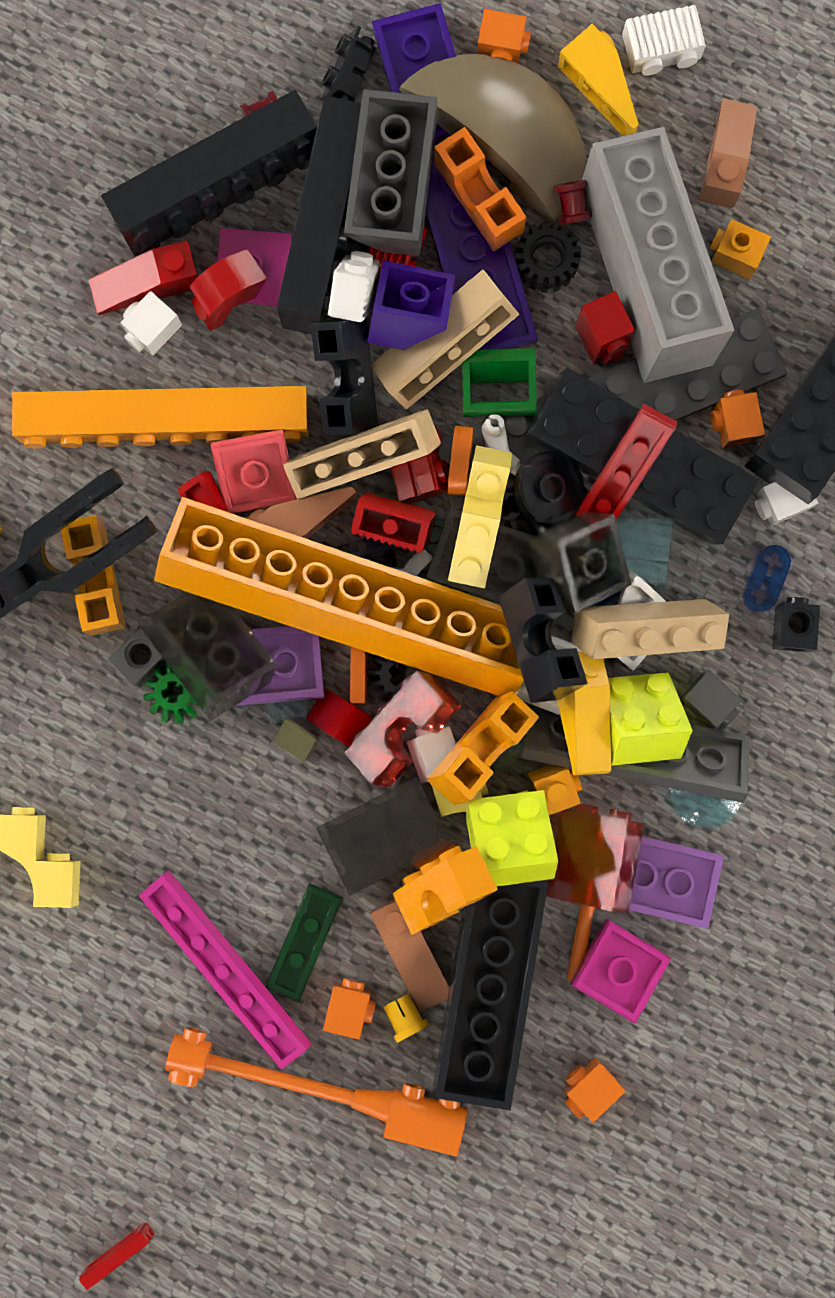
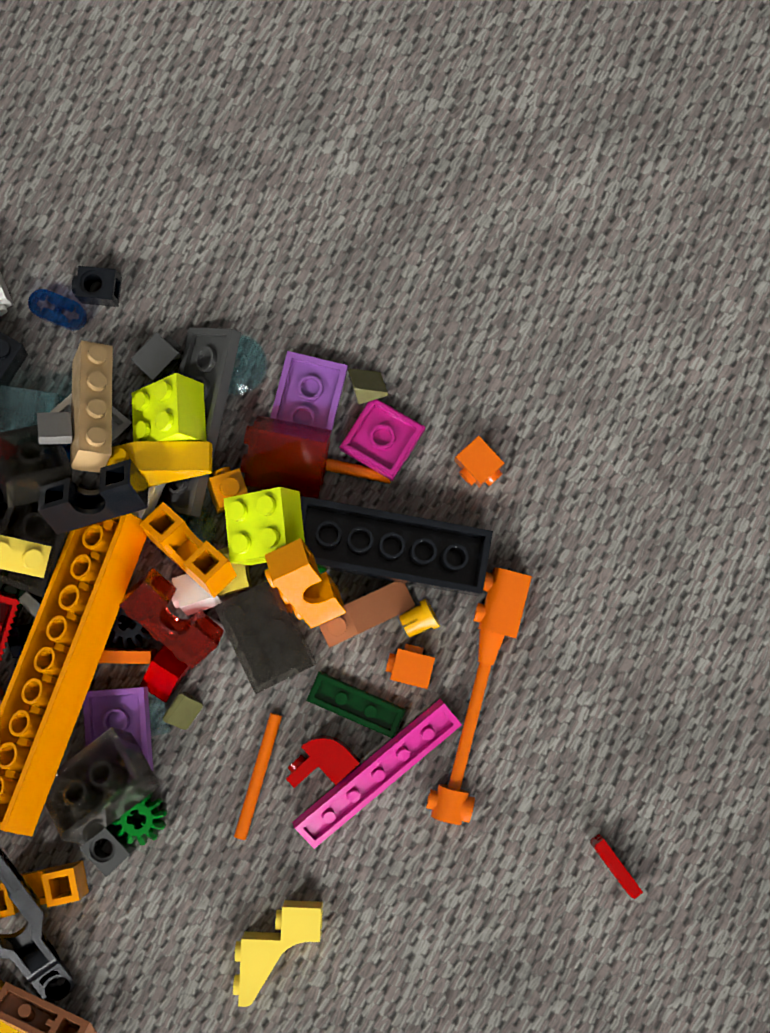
camera: 85 degrees left, 0 degrees up
none -> light grey tile [37,412,72,444]
none -> orange bar [234,712,282,840]
none -> red brick [286,736,360,788]
none -> olive slope [348,369,389,404]

